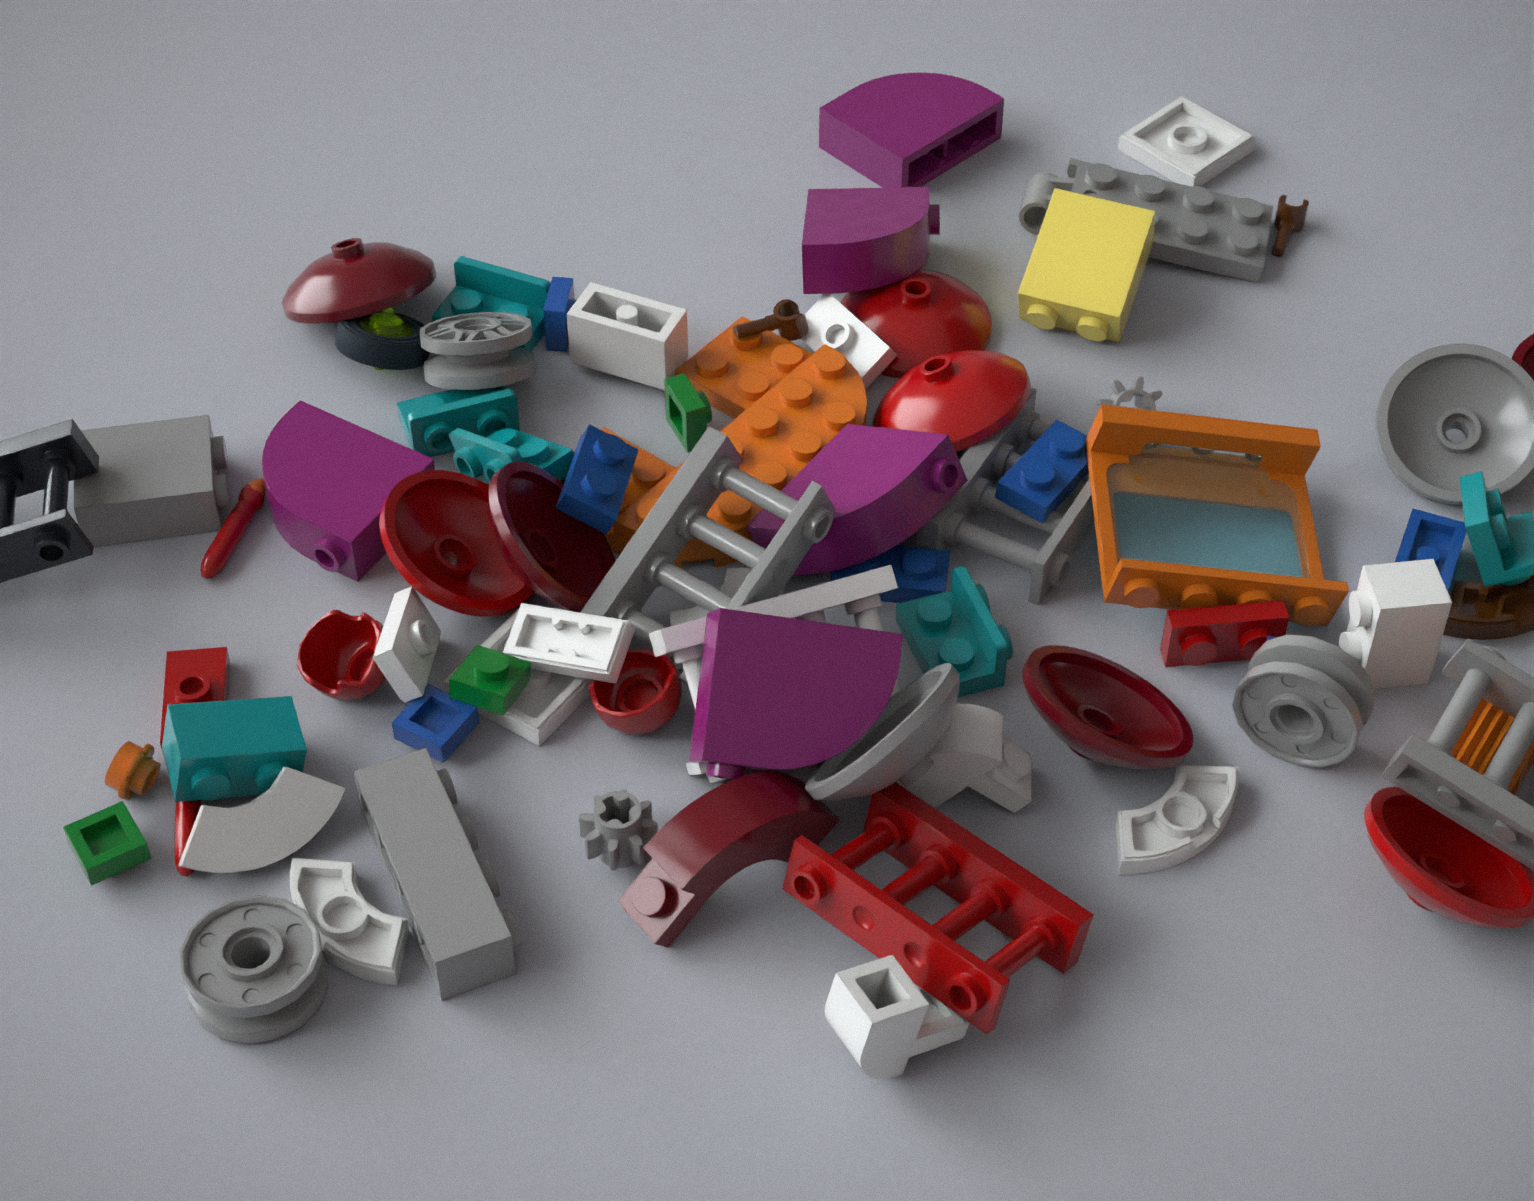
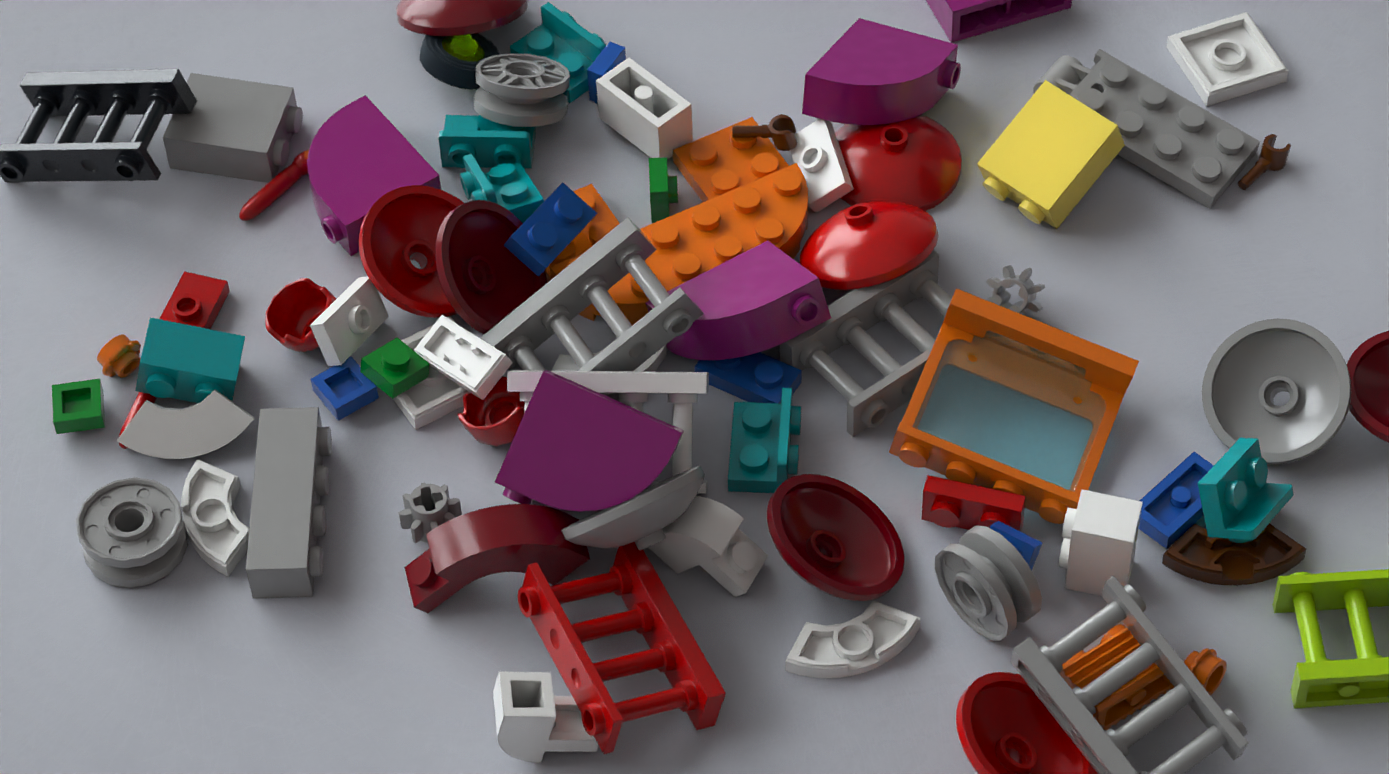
camera: 25 degrees right, 5 degrees up
blue plate [995,419,1089,524] -> none

